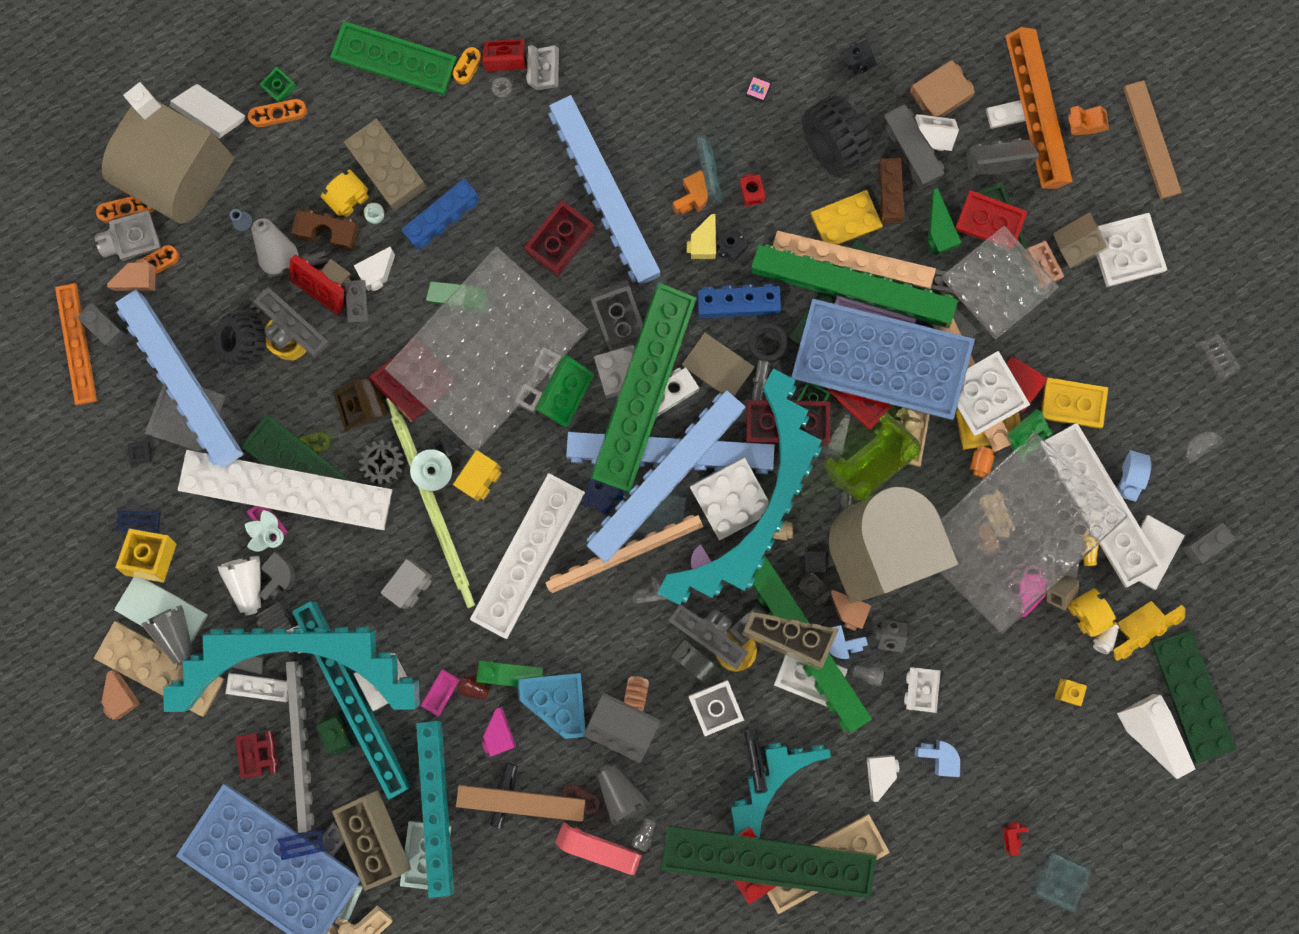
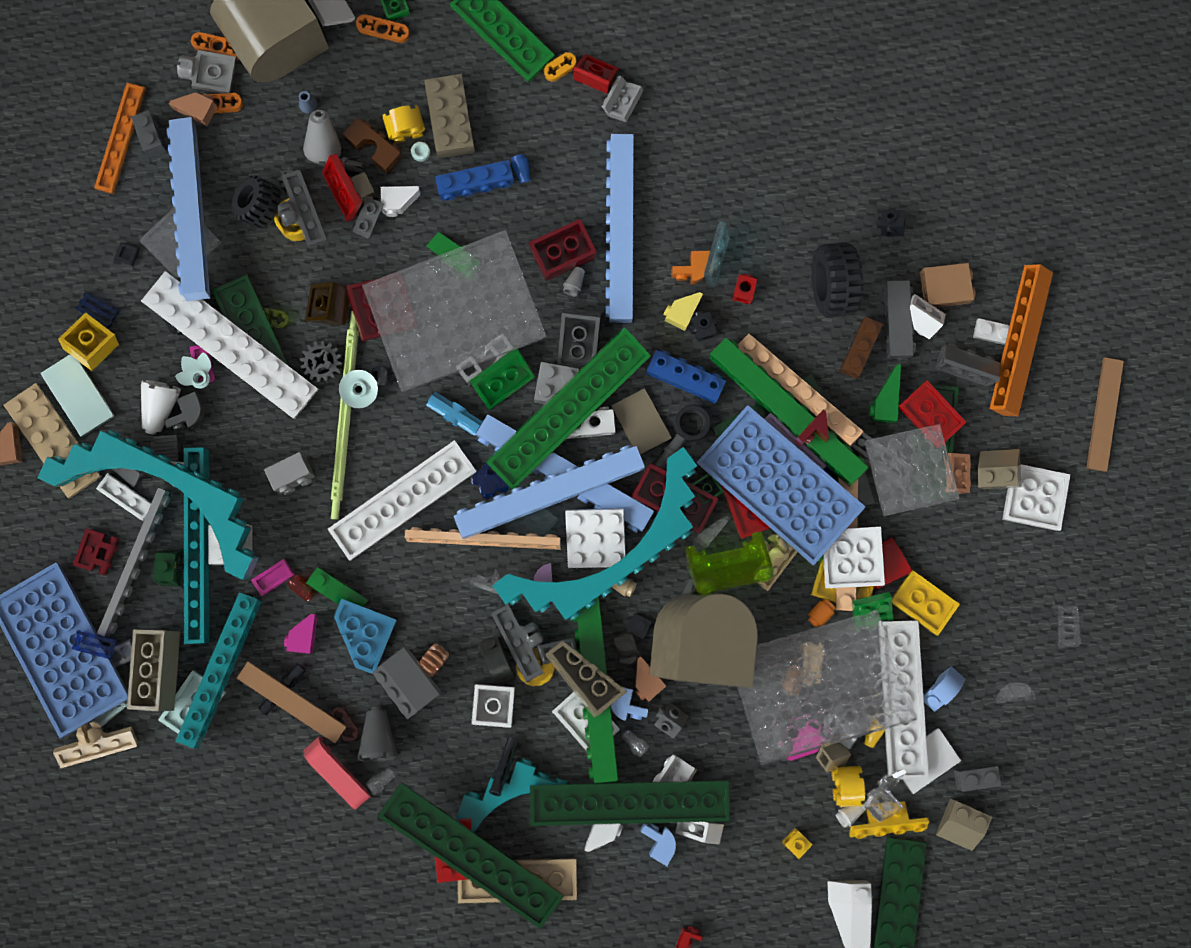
camera: 15 degrees right, 0 degrees up
dark grey cone [142,605,193,666] -> none
yellow brick [453,450,502,502] -> none
clear plate [492,77,512,98] -> none
tile [745,76,771,103] -> none
yellow plate [811,190,883,245] -> none
orange brick [1069,106,1109,135] -> none
none -> dark azure piece [426,392,483,436]
none -> blue cone [510,154,531,183]
none -> dark green plate [530,780,730,826]
none -> light grey cone [563,267,585,297]
none -> white slope [675,822,724,844]
none -> dark red slope [795,409,828,447]
none -> clear bracket [864,769,906,822]
none -> dark tan slope [936,799,992,851]

